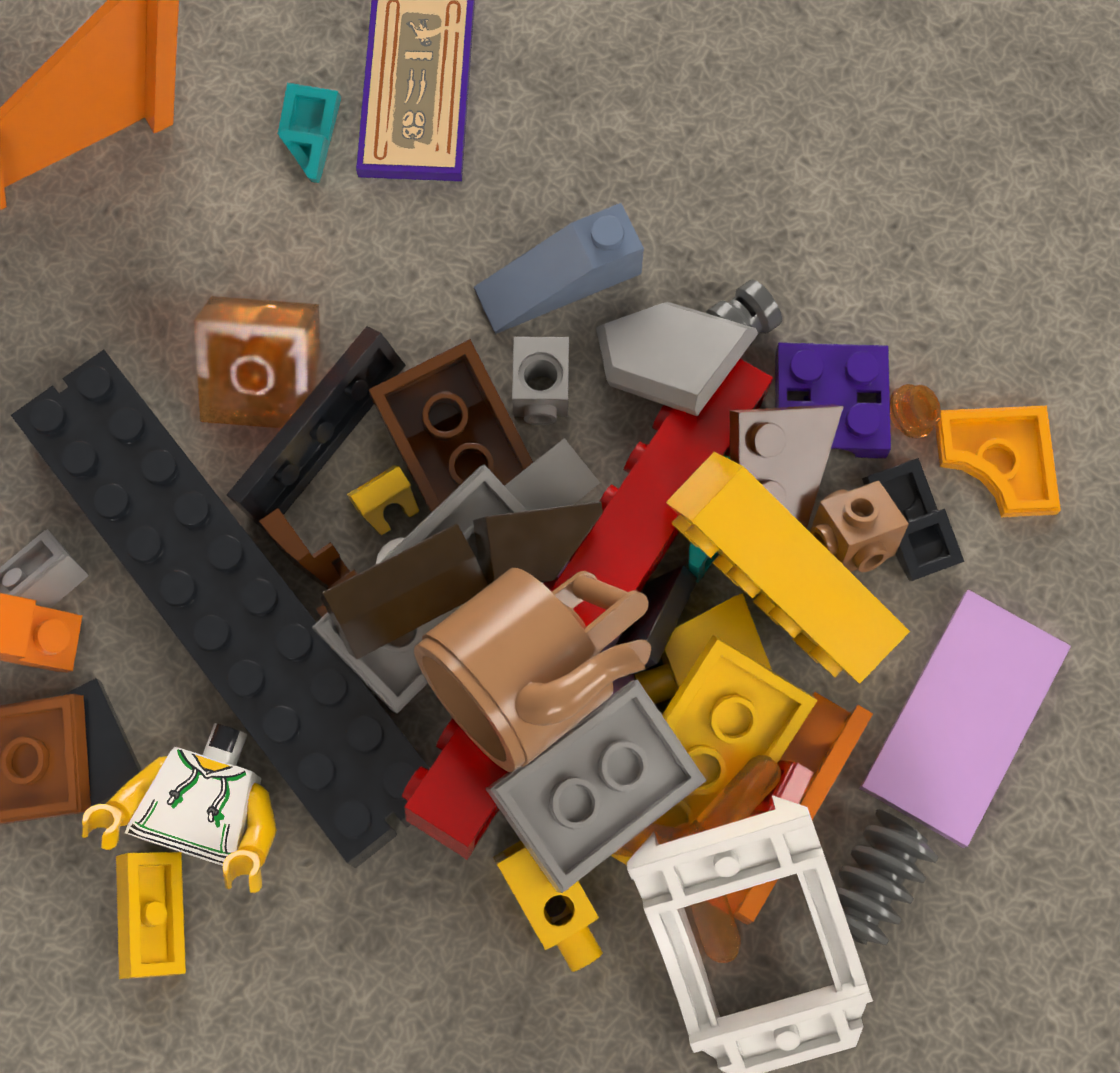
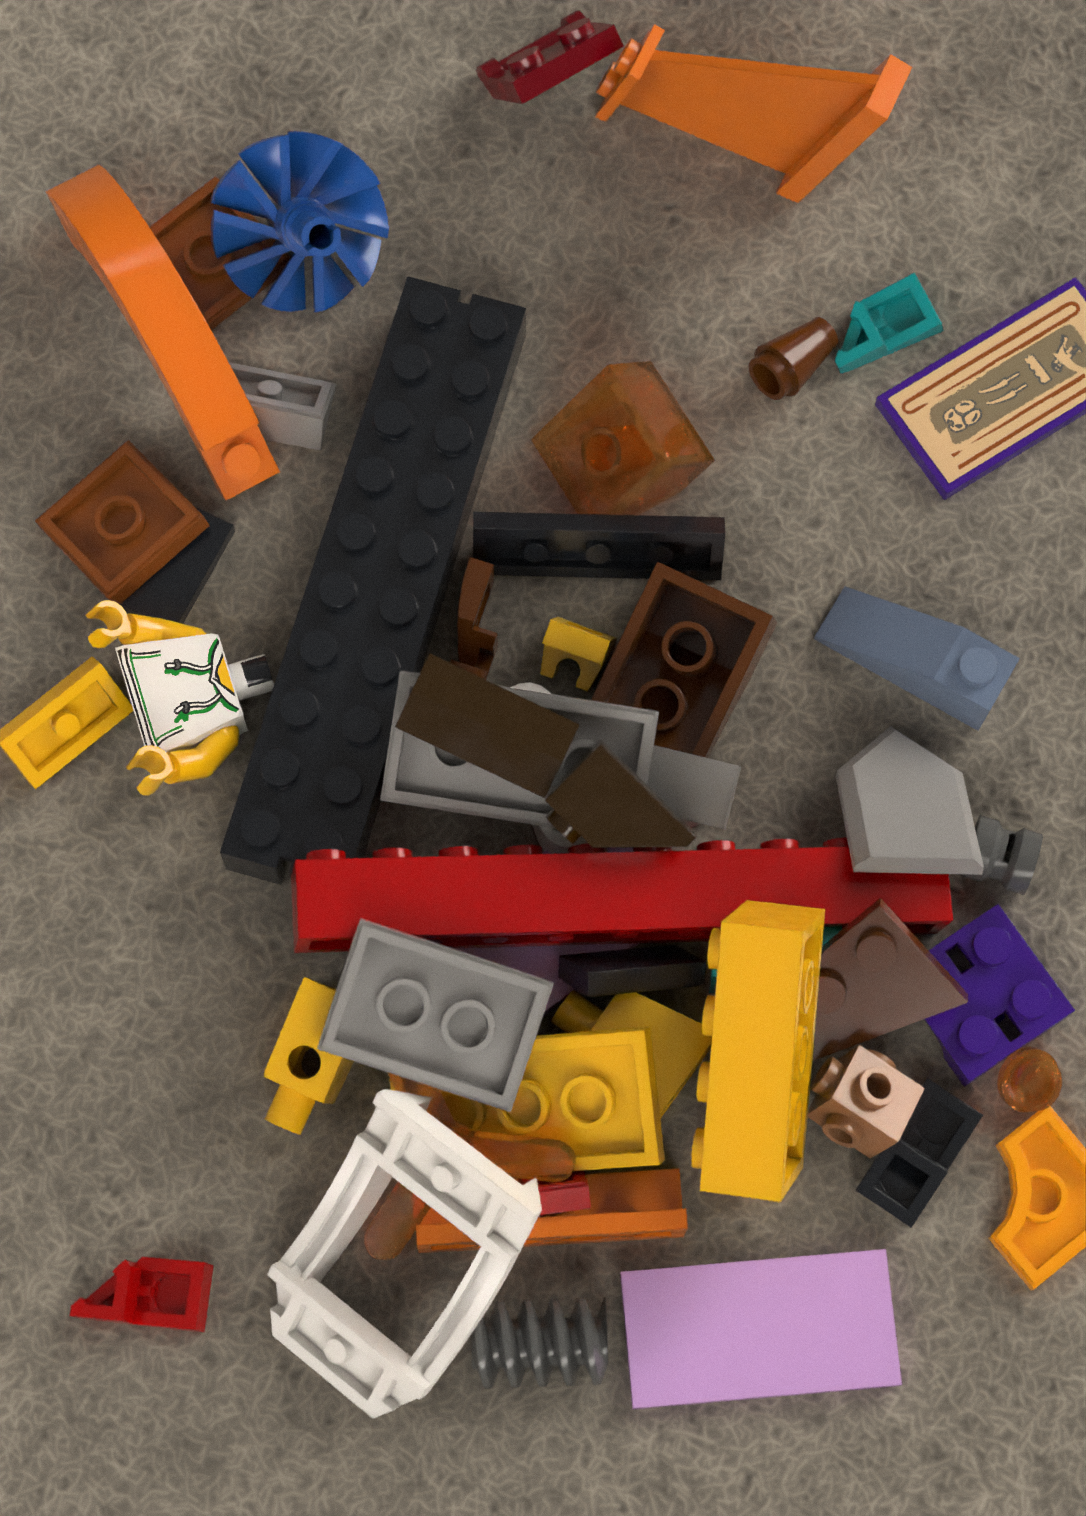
camera: 50 degrees right, 0 degrees up
medium nougat piece [414,568,652,772] -> none
light grey brick [512,337,569,425] -> none
none -> reddish brown cone [748,317,839,400]

